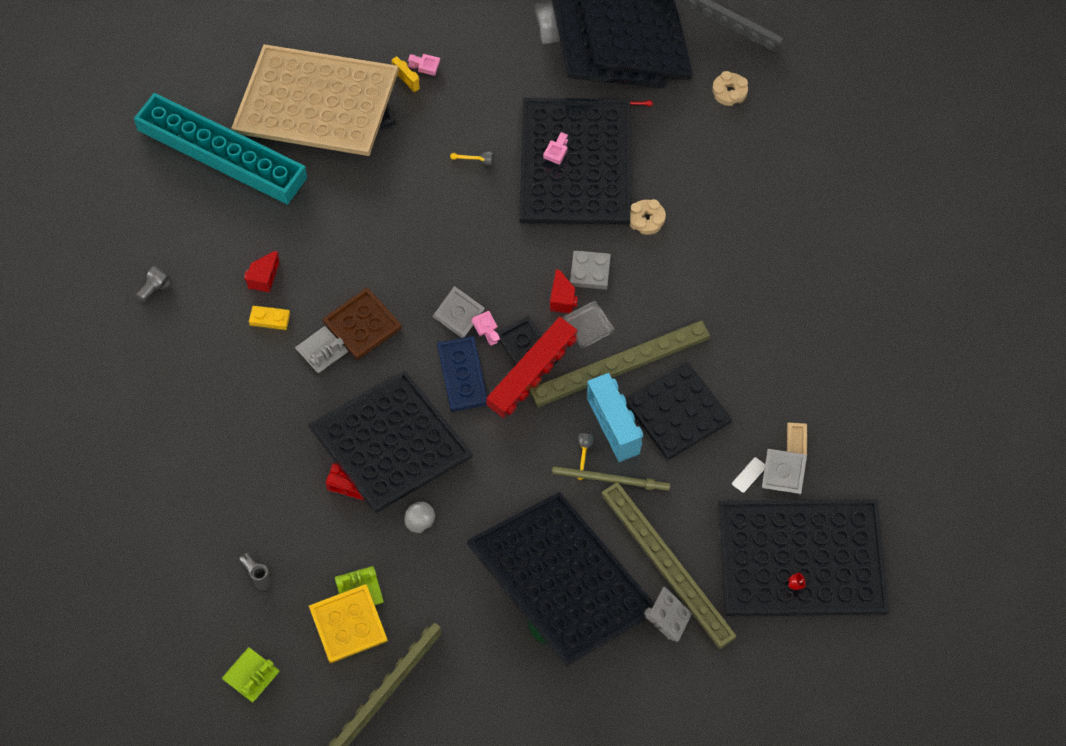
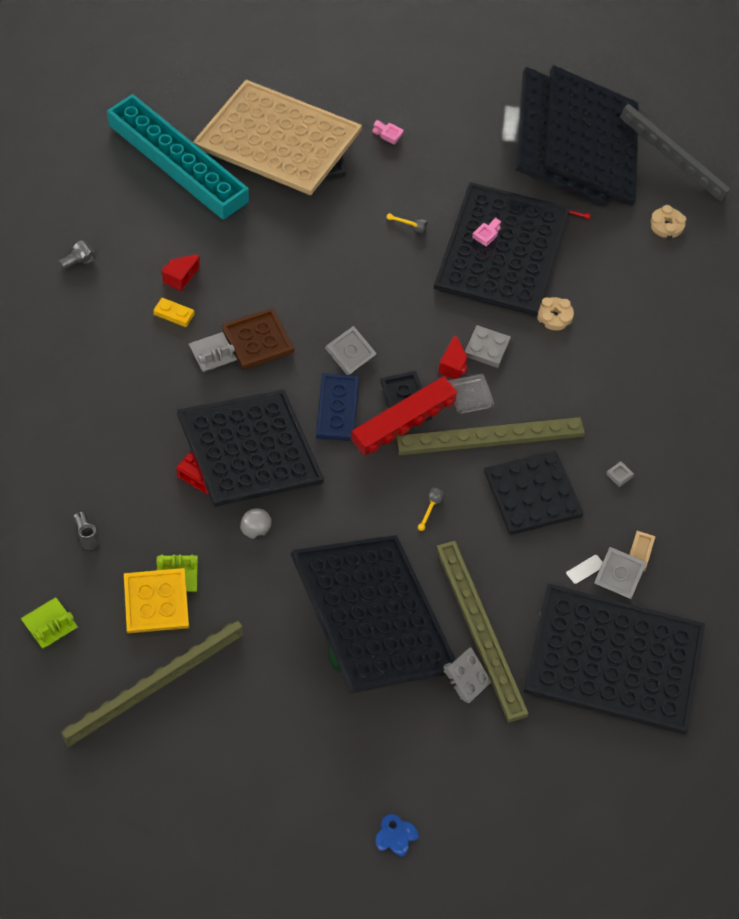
camera: 10 degrees right, 5 degrees down
yellow plate [391,56,420,92] -> none
bright pink plate [471,311,500,346] -> none
olive bar [552,466,670,491] -> none
medium azure brick [587,373,643,462] -> none
red hinge [788,573,805,590] -> none
none -> light grey tile [606,461,634,487]

